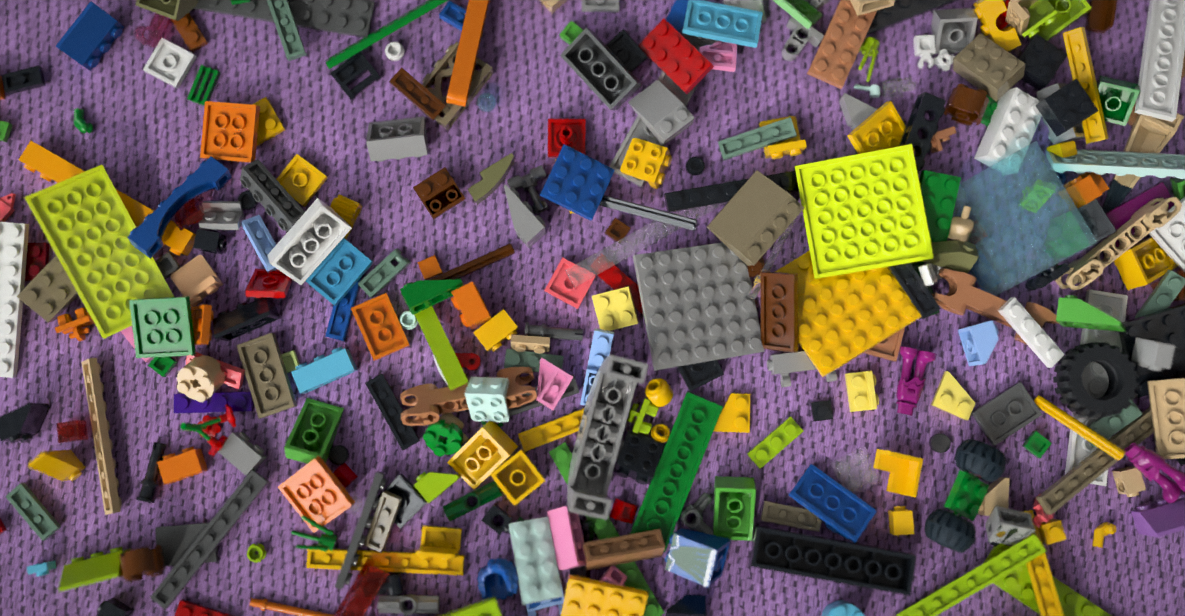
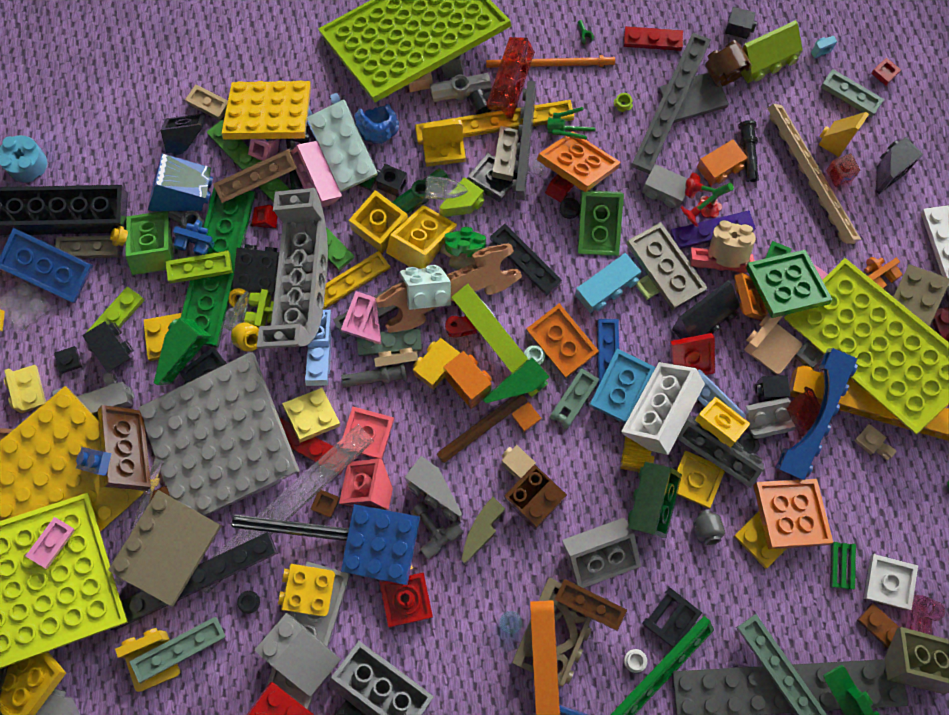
camera: 170 degrees right, 10 degrees down
none -> bright pink plate [26,517,75,569]
none -> blue plate [76,447,112,476]
none -> black brick [82,321,134,372]
none -> yellow plate [110,226,128,246]
none -> green slope [153,318,211,385]
none -> lime plate [166,251,233,284]
none -> blue hips [173,220,215,256]
none -> clear plate [224,291,249,331]
none -> coral slope [339,458,393,510]
none -> clear plate [425,176,468,201]
none -> tan brick [501,445,536,481]
none -> dark green brick [628,462,682,539]
none -> dark grey head [693,510,725,545]
none -> yellow plate [695,397,751,448]
none -> tan plate [854,424,897,461]

